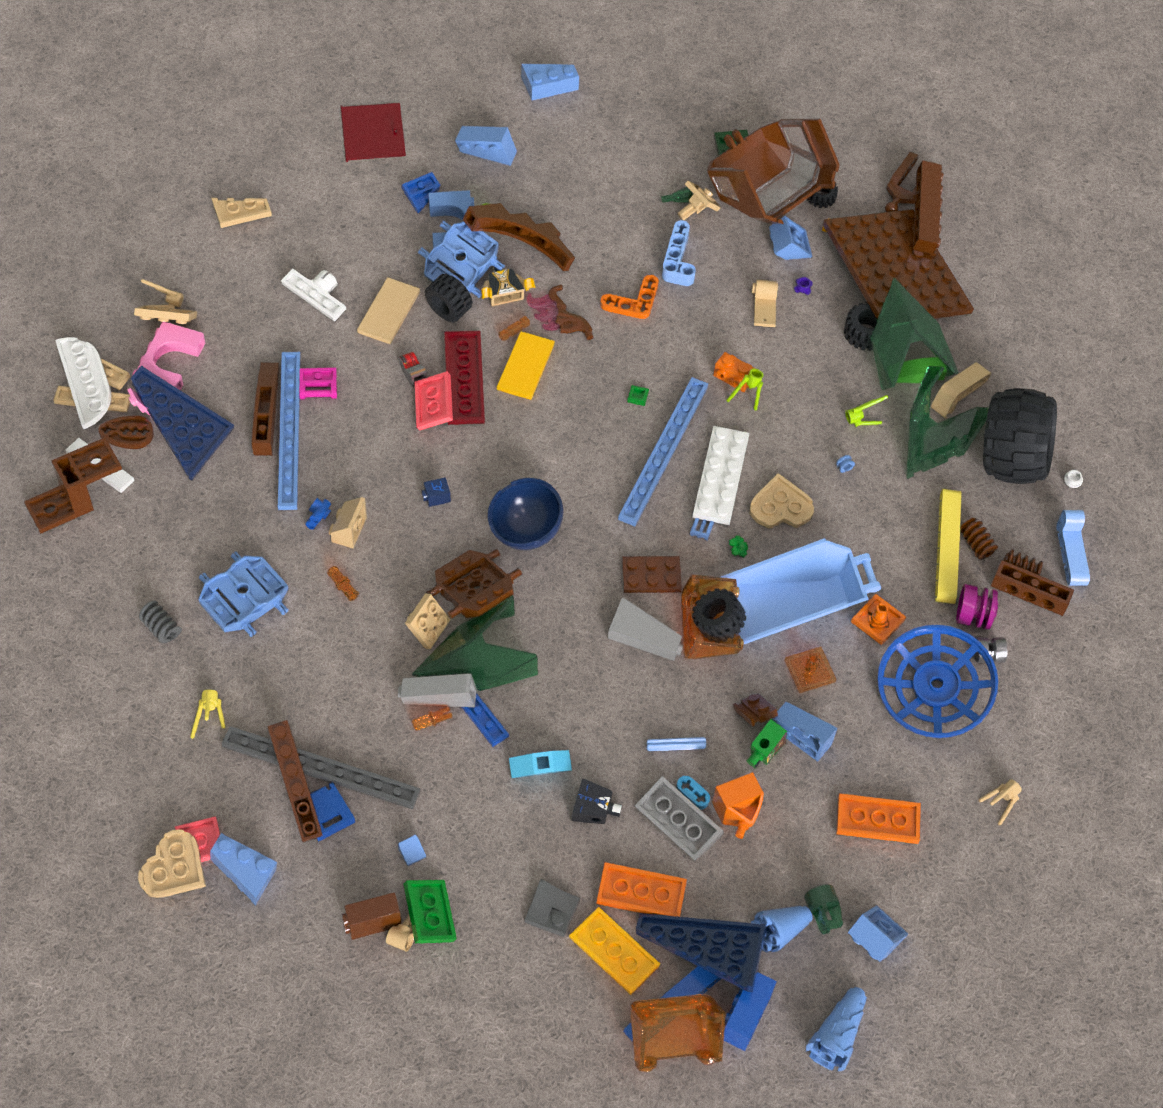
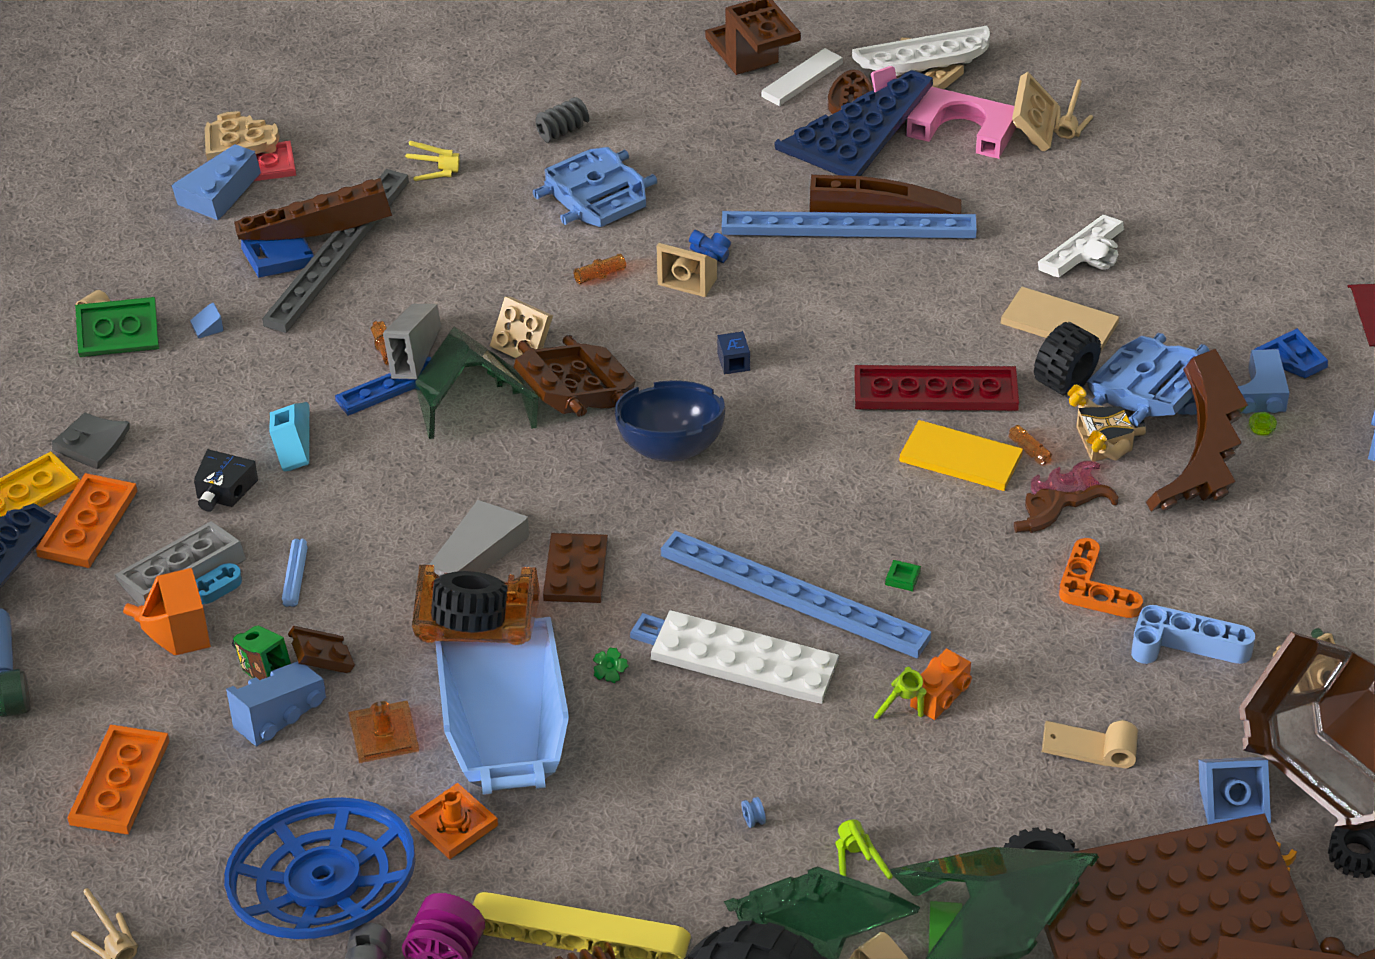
camera: 100 degrees right, 15 degrees down
tan wing [212,198,272,228] -> none
dark pink plate [299,368,337,400] -> none
reddish brown brick [342,892,401,940] -> none
leg [398,352,427,387] -> none
coral plate [415,371,453,430] -> none
tan plate [749,473,814,528] -> none
dark purple plate [794,277,813,295] -> none

